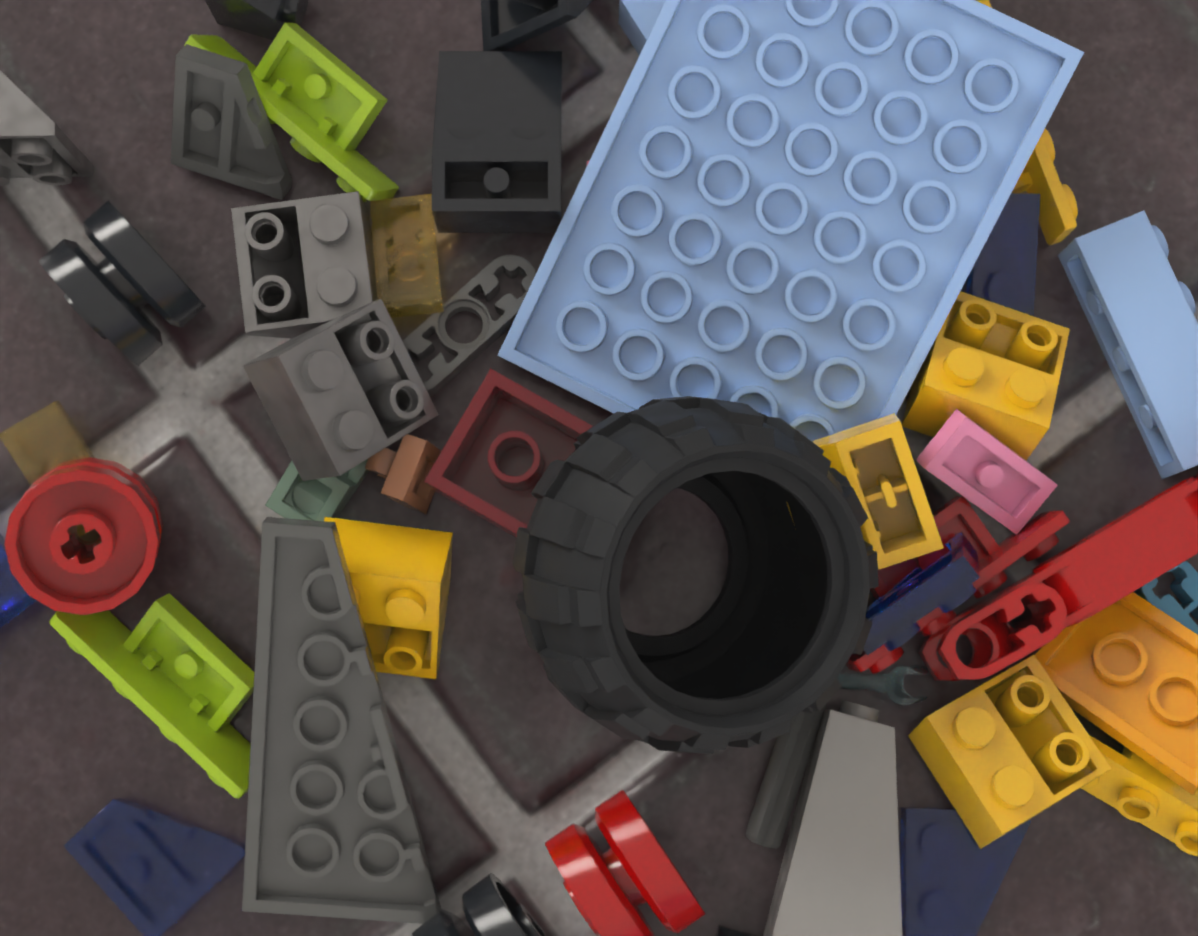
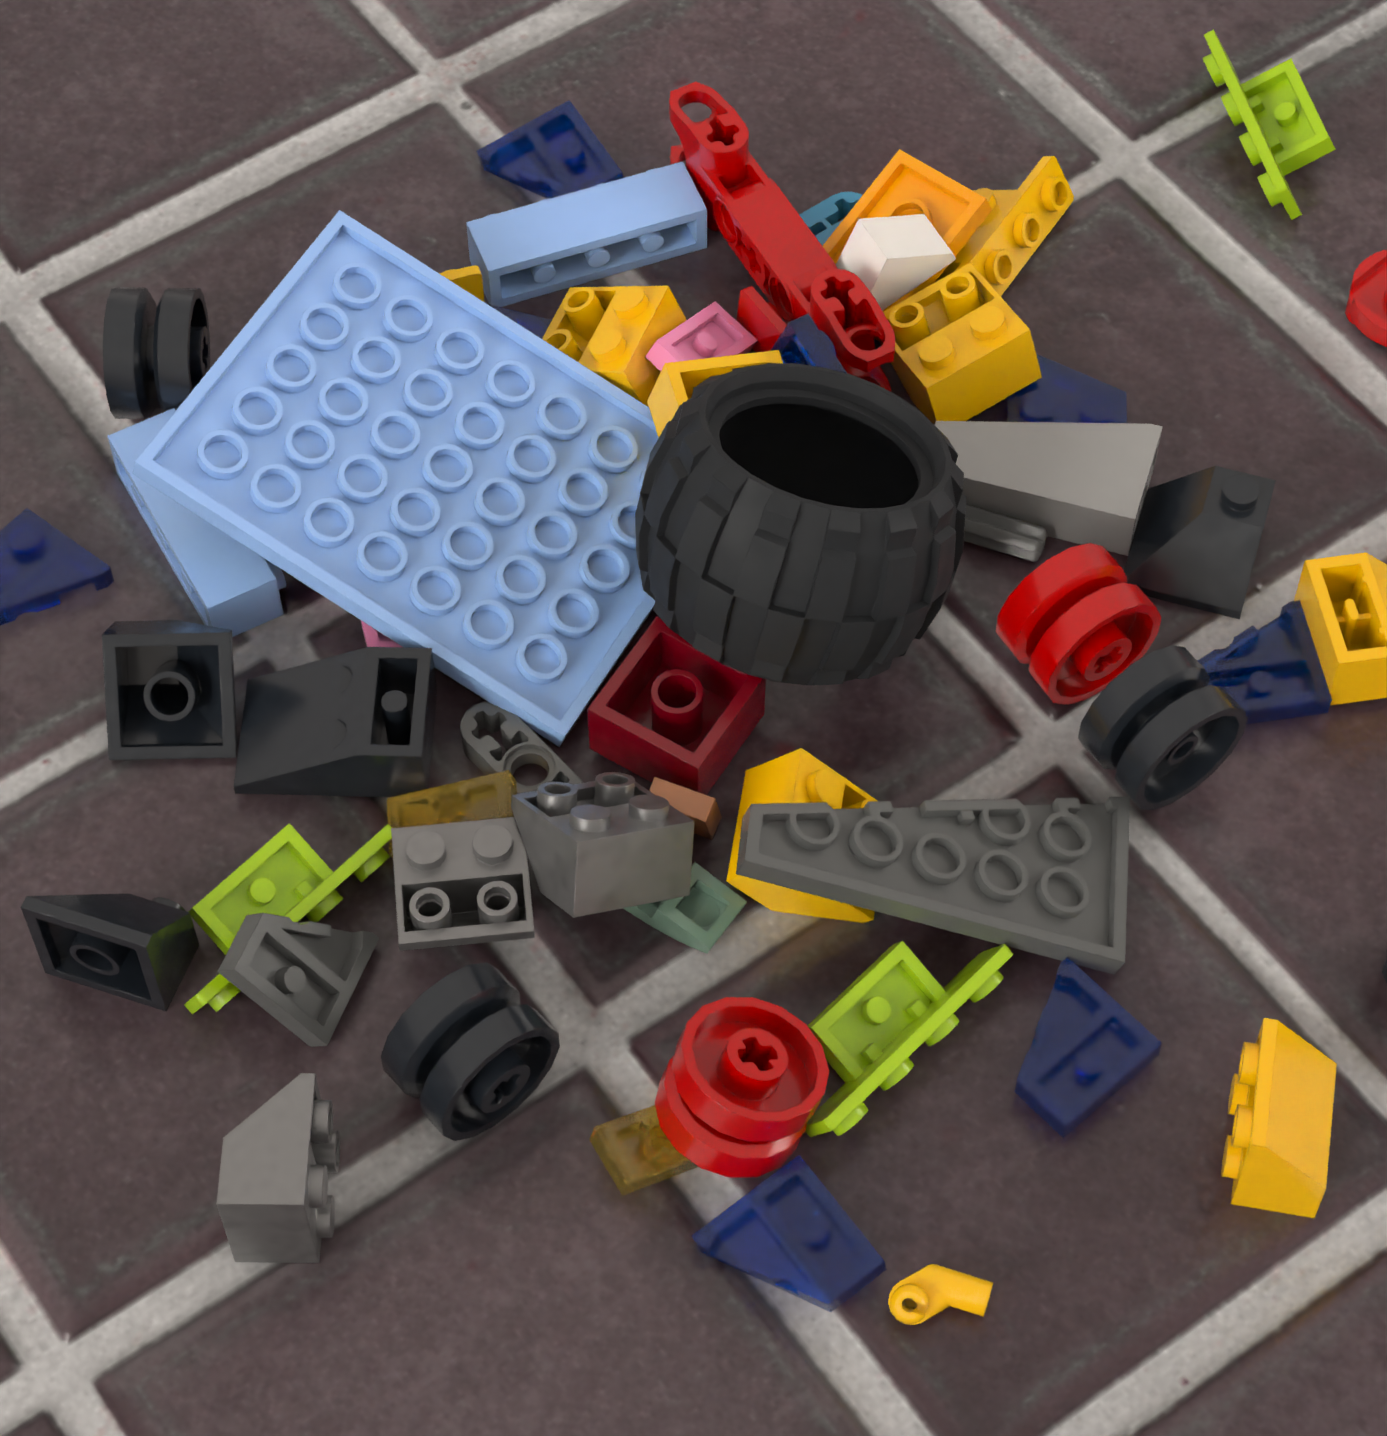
camera: 85 degrees left, 25 degrees down
none -> white slope [836,214,956,311]

